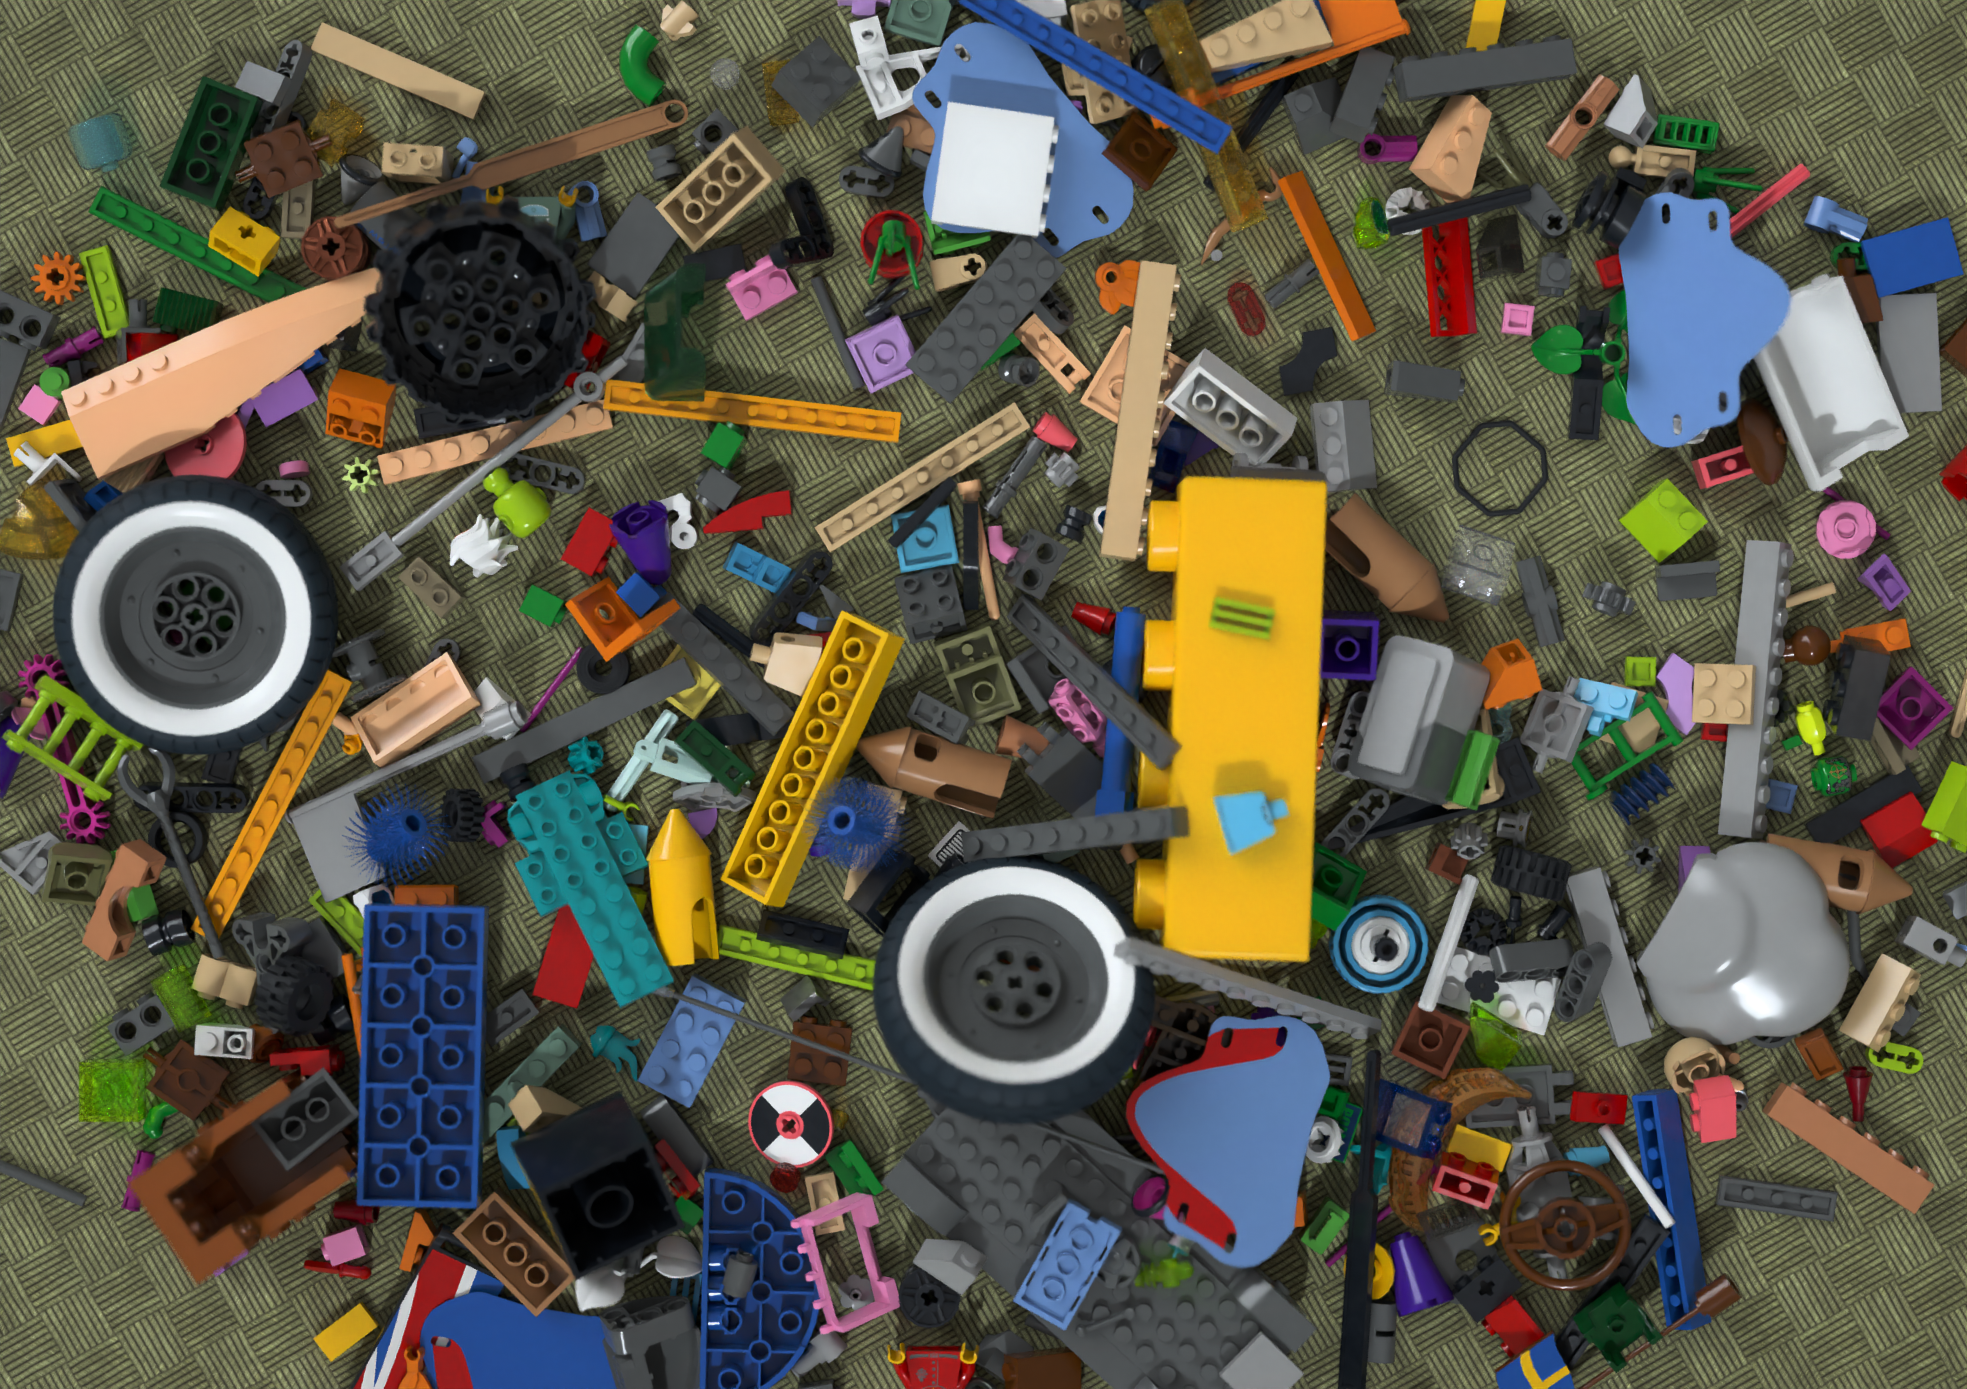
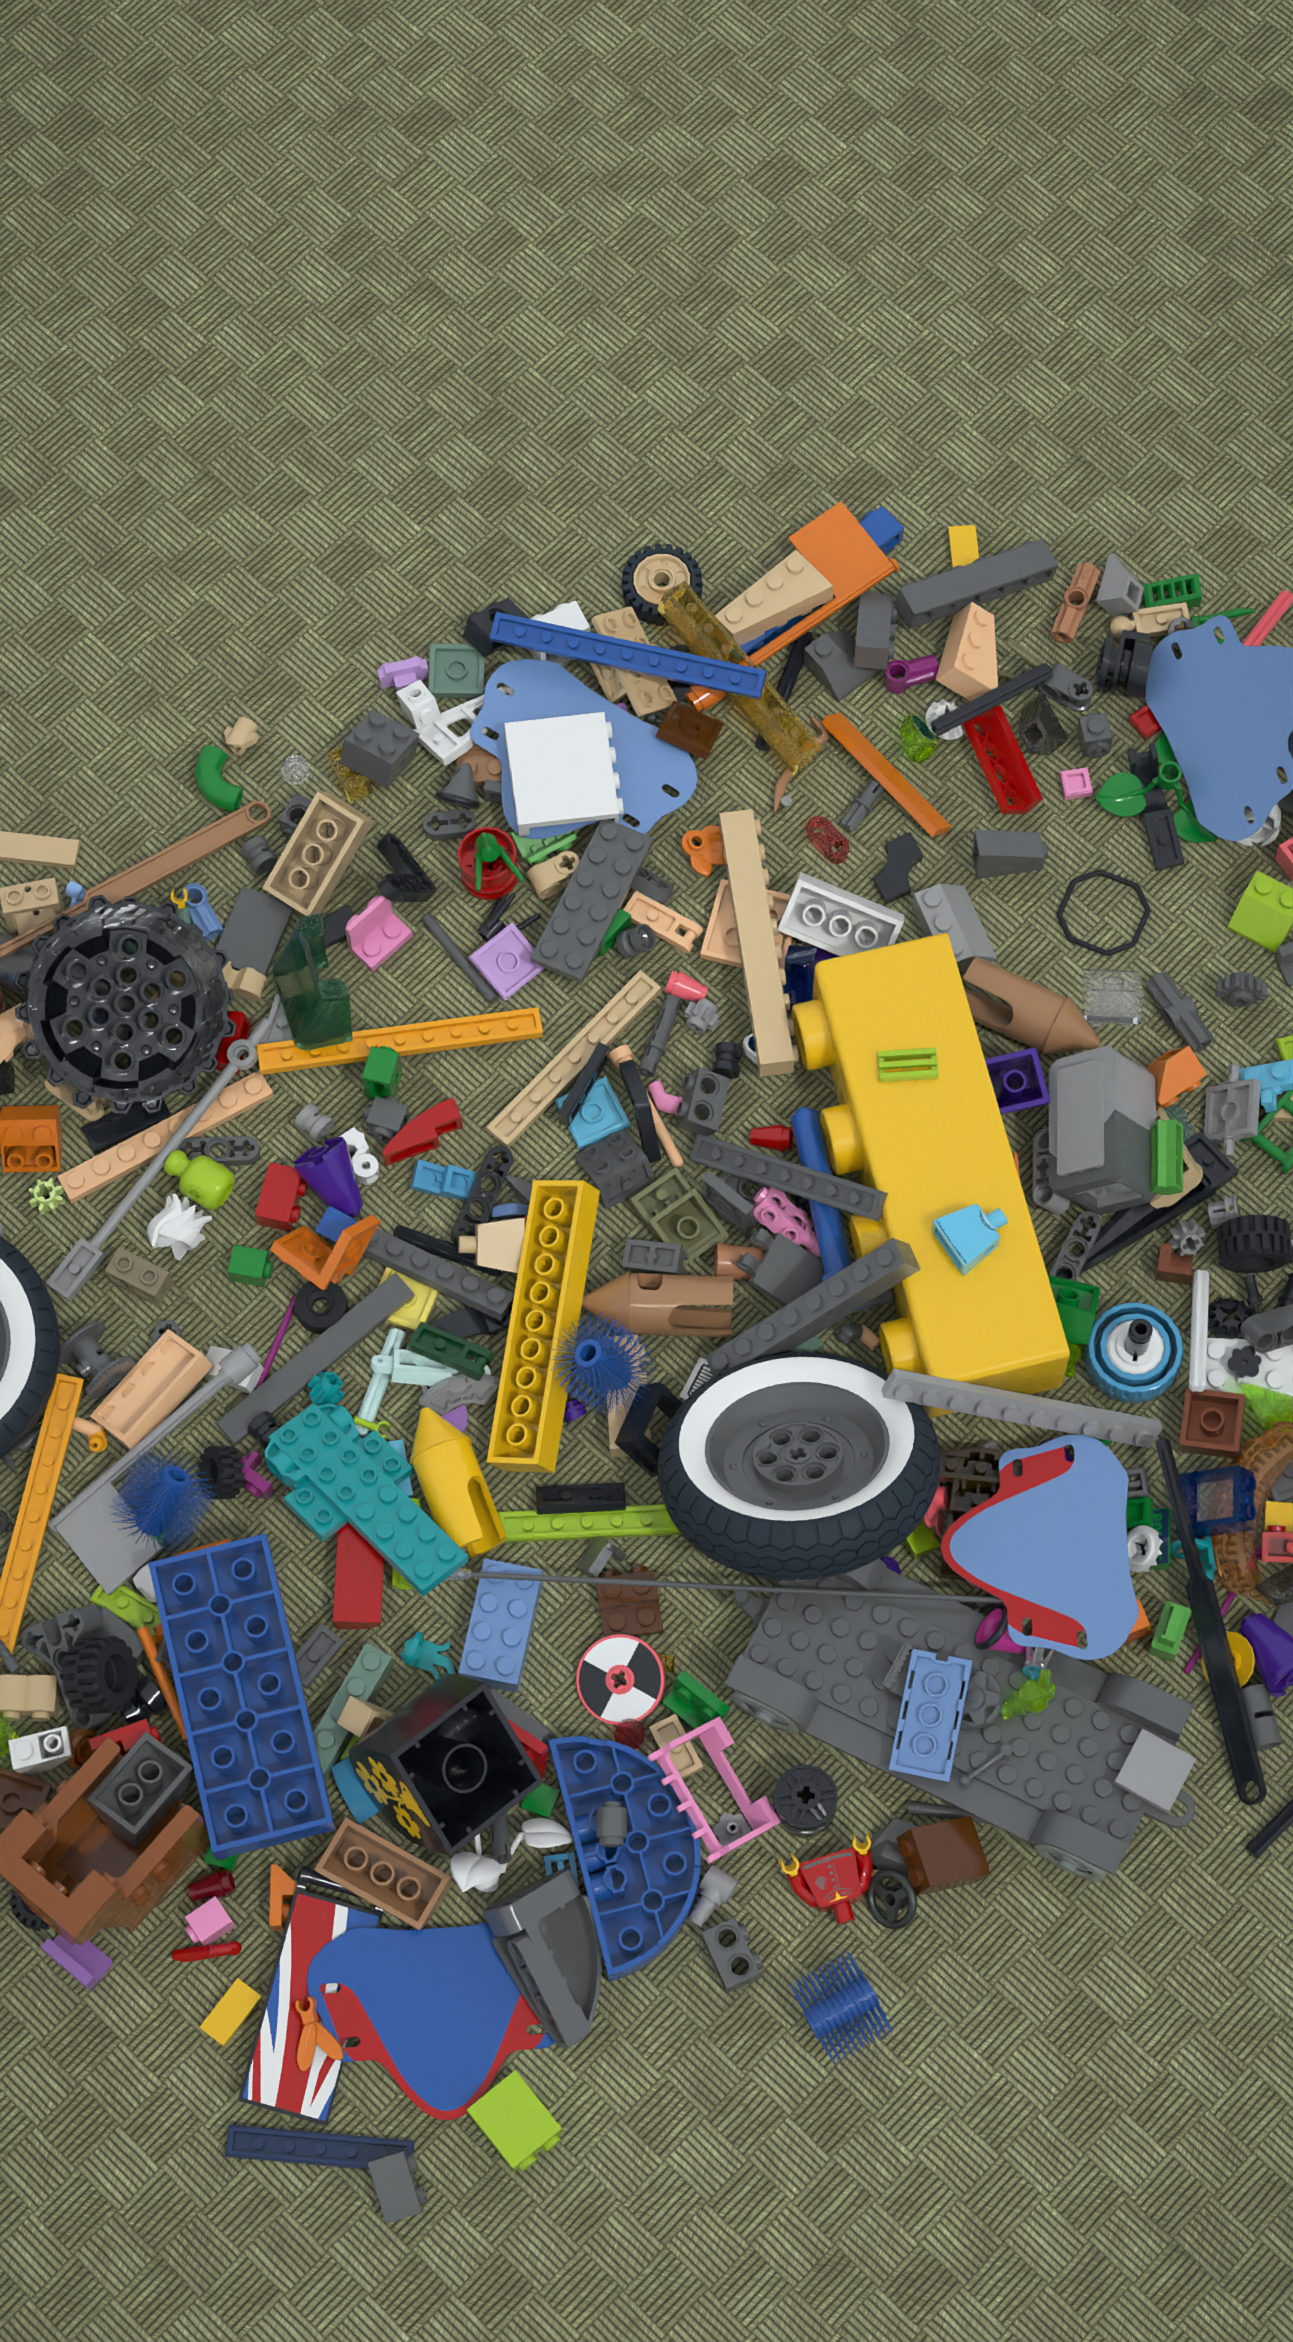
camera: 10 degrees left, 20 degrees down
light grey slope [913,1239,988,1295] -> none
none -> light grey wheel [294,1103,334,1143]

